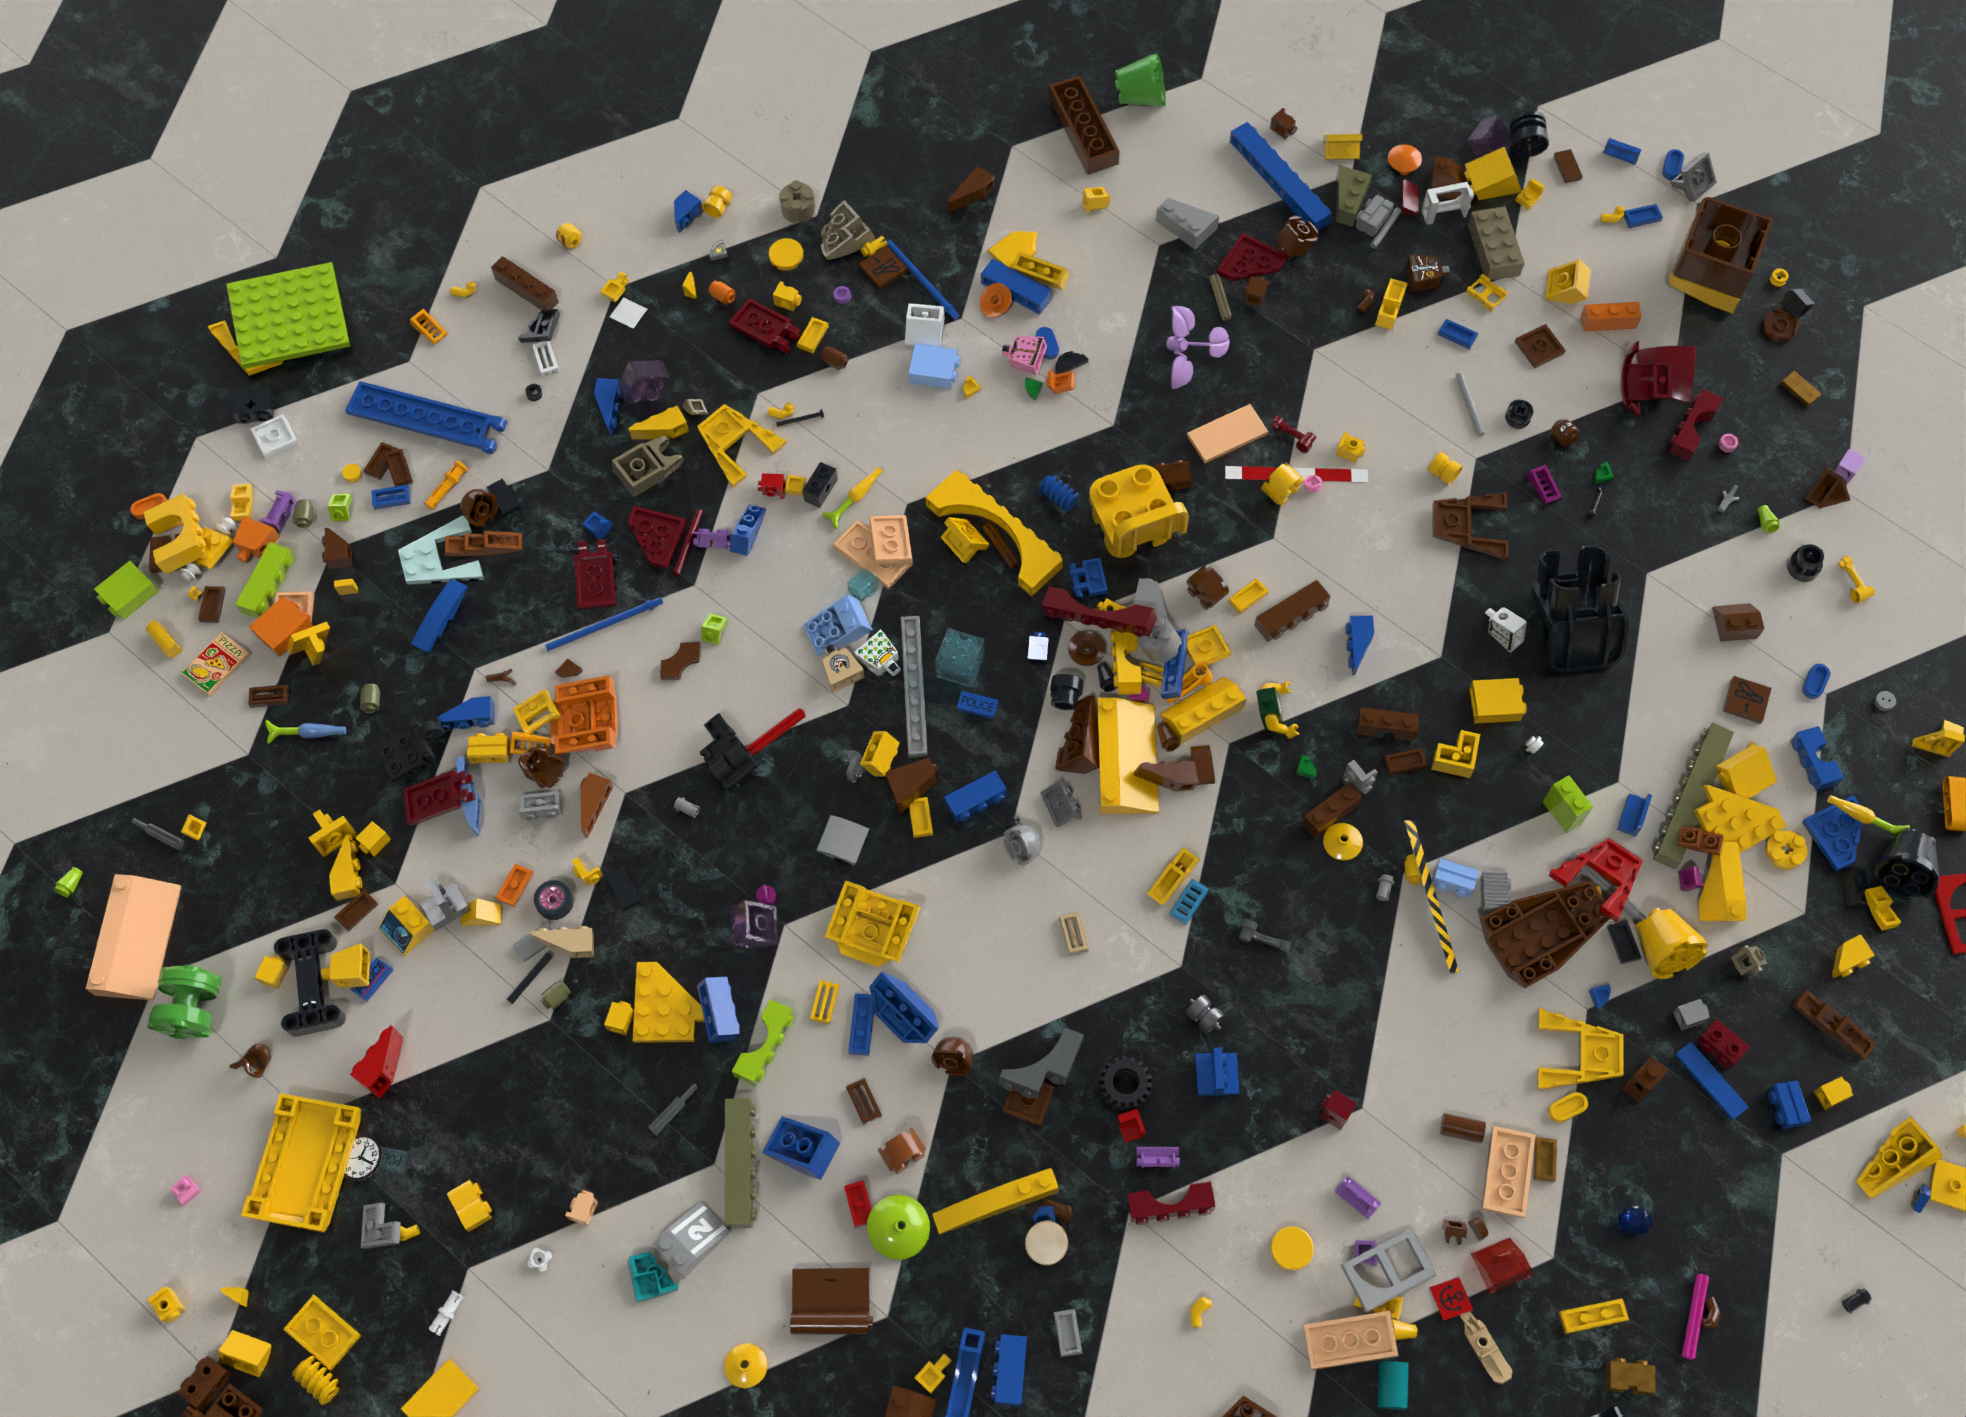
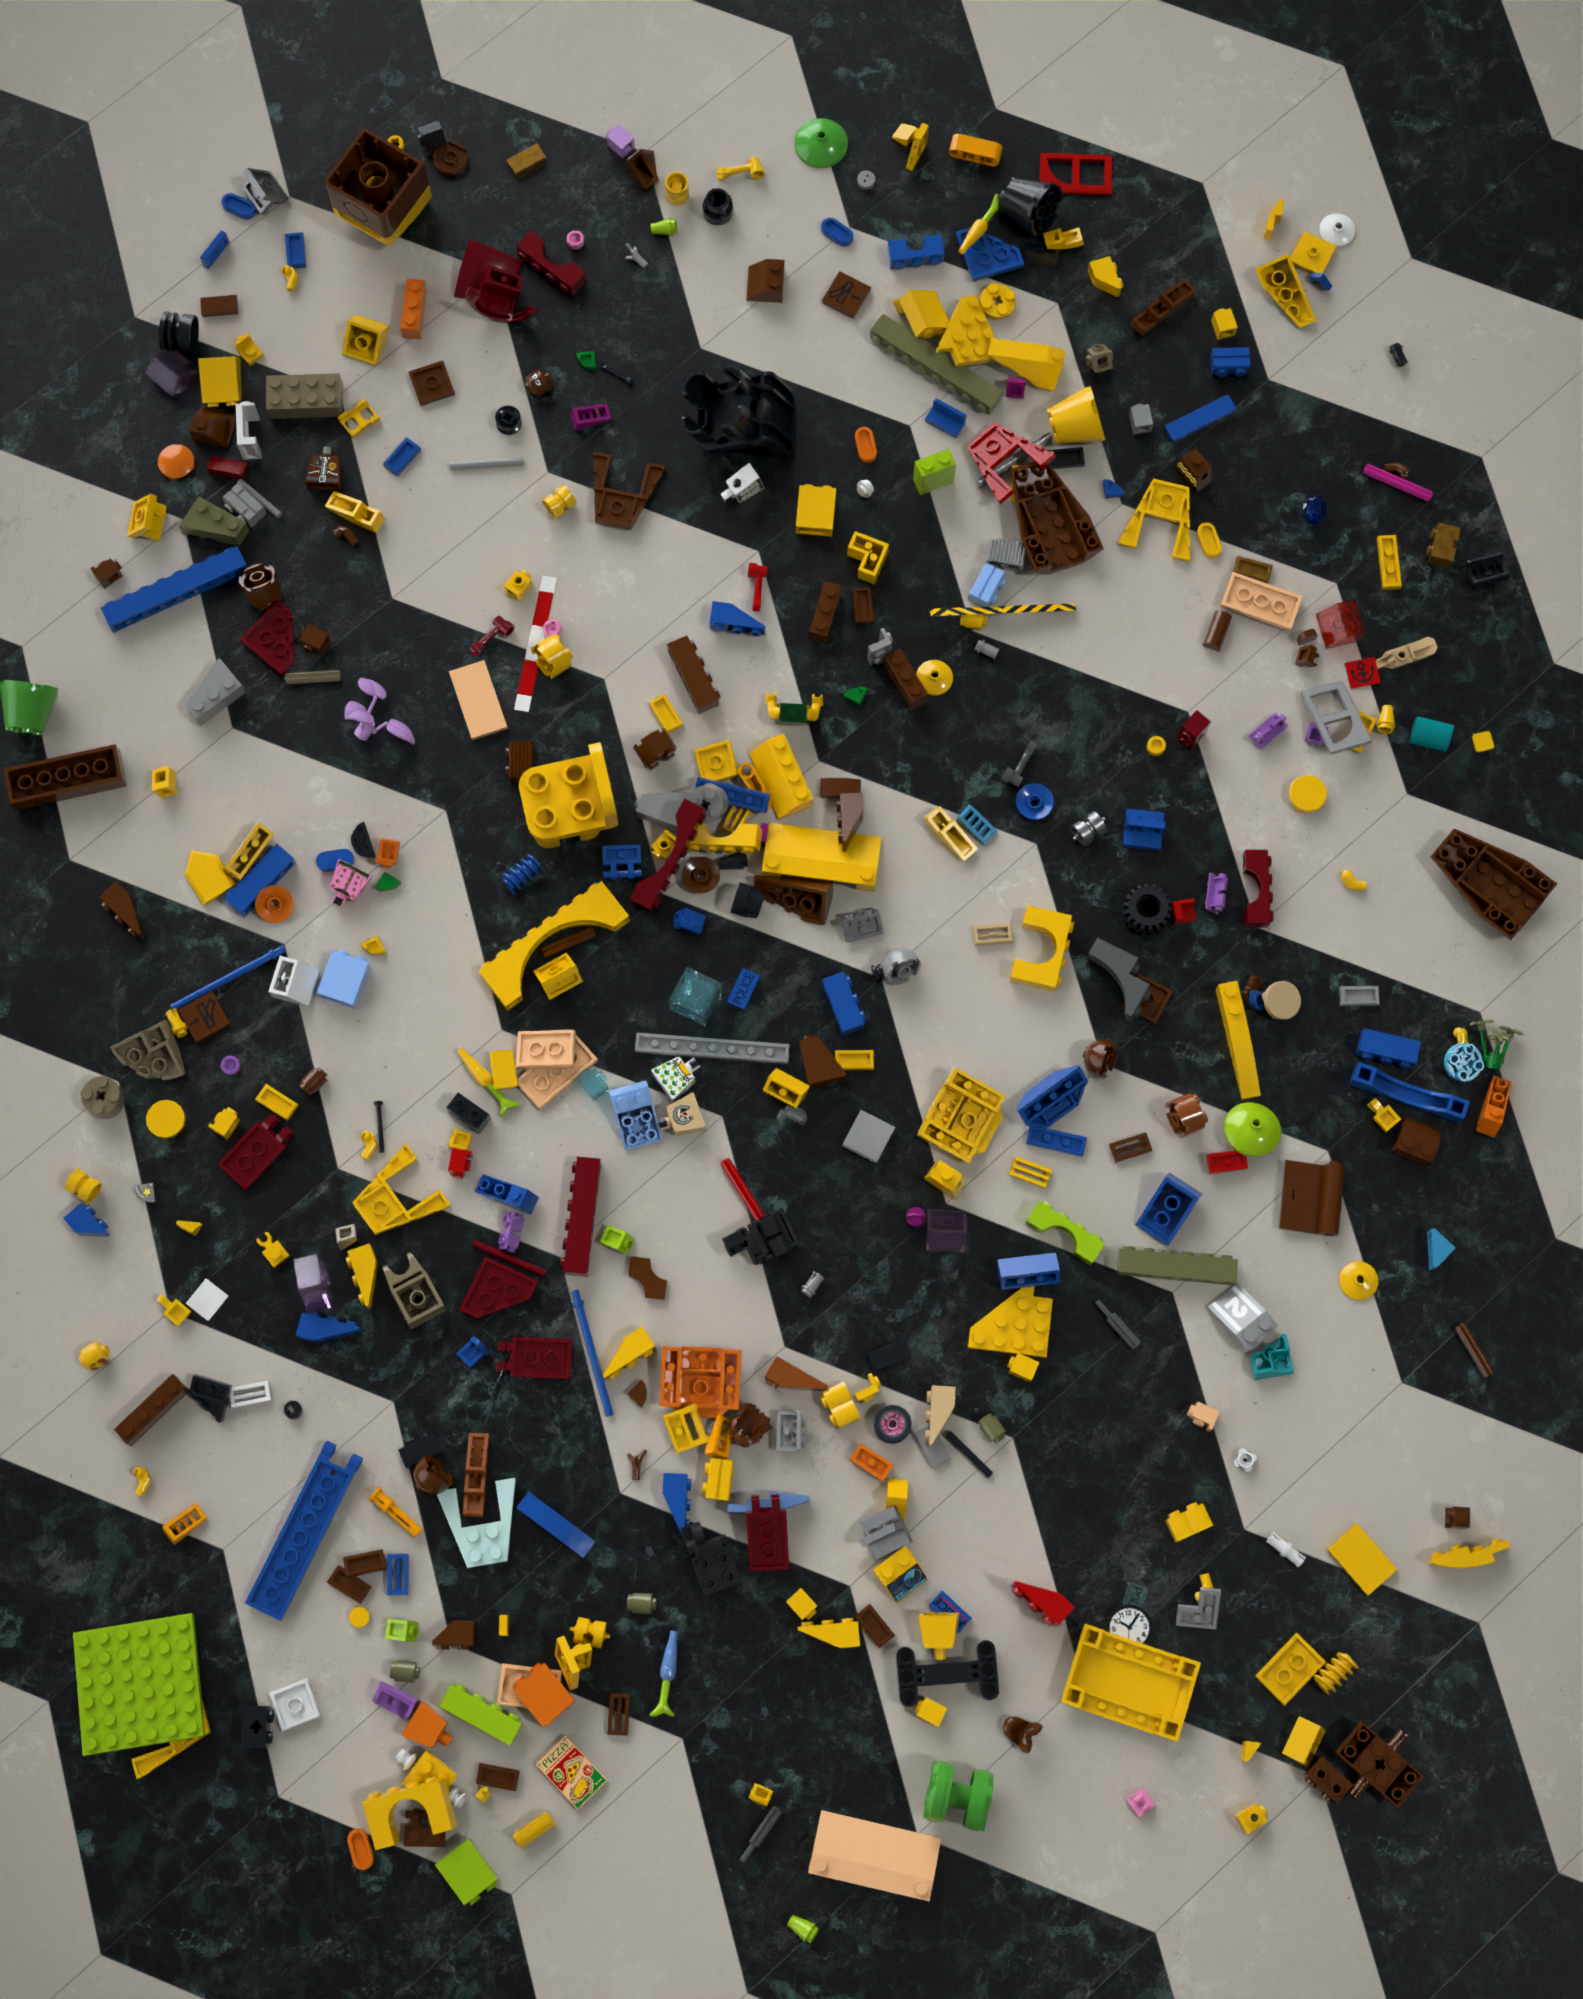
camera: 85 degrees left, 10 degrees up
yellow slope [230,484,252,521] -> none
yellow bracket [308,809,358,857] -> none
orange brick [708,281,735,305] -> none
reddish brown cone [1157,722,1180,752] -> none
light nougat plate [1304,1311,1399,1370] -> none
dark orange slope [1678,826,1724,856] -> none
dark red brick [1696,1019,1750,1069] -> none
none -> yellow plate [256,1232,290,1268]
none -> yellow slope [489,1050,518,1090]
none -> dark red brick [560,1156,601,1277]
none -> yellow wheel [570,1617,610,1649]
none -> yellow slope [603,1326,656,1380]
none -> yellow wheel [665,172,689,205]
none -> red brick [748,562,768,612]
none -> bright green dish [795,118,848,168]
none -> yellow brick [820,1382,861,1429]
none -> orange tile [855,427,877,463]
none -> yellow torso [924,1160,966,1200]
none -> yellow arch [1009,905,1074,992]
none -> blue dish [1016,783,1054,820]
none -> yellow tile [1147,736,1166,756]

